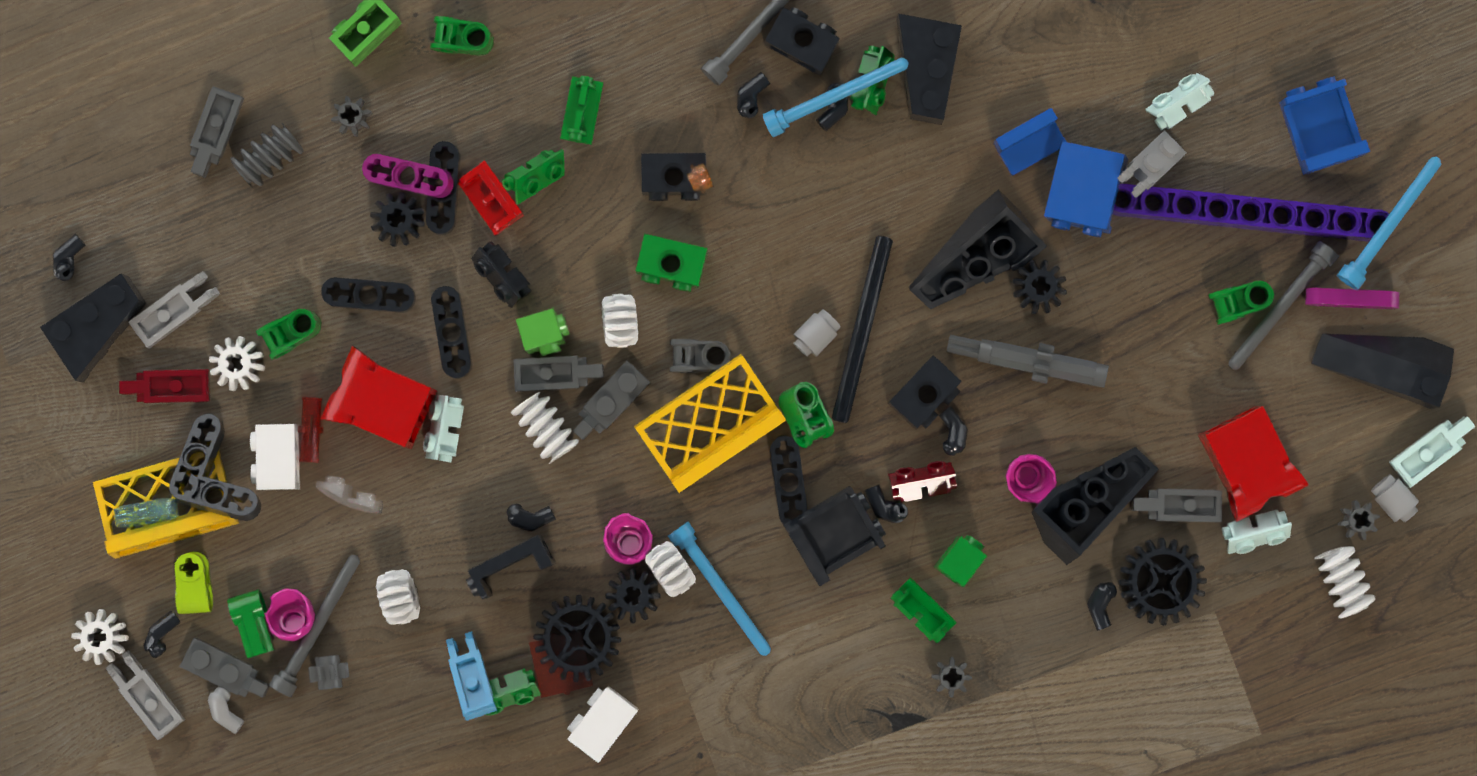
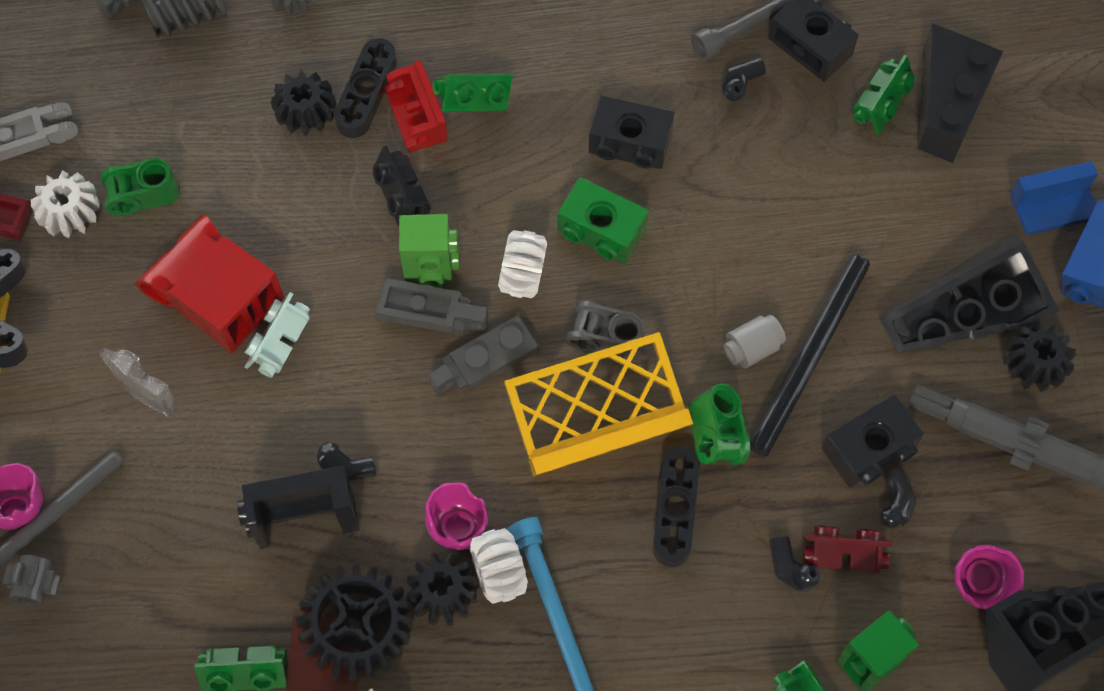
camera: 15 degrees right, 20 degrees down
white brick [250,424,300,490] -> none
clear red pin [298,397,324,463] -> none
black beam [321,277,416,313] -> none
magenta beam [362,154,454,198] -> none
white gear [376,569,420,625] -> none
black beam [431,286,472,379] -> none
dark azure hinge [446,631,497,721] -> none
white piece [511,392,579,464] -> none
green hinge [560,76,604,145] -> none
clear orange plate [687,163,714,193] -> none
dark azure piece [763,58,908,138] -> none
black panel [783,486,886,587] -> none
black arm [816,83,848,131] -> none

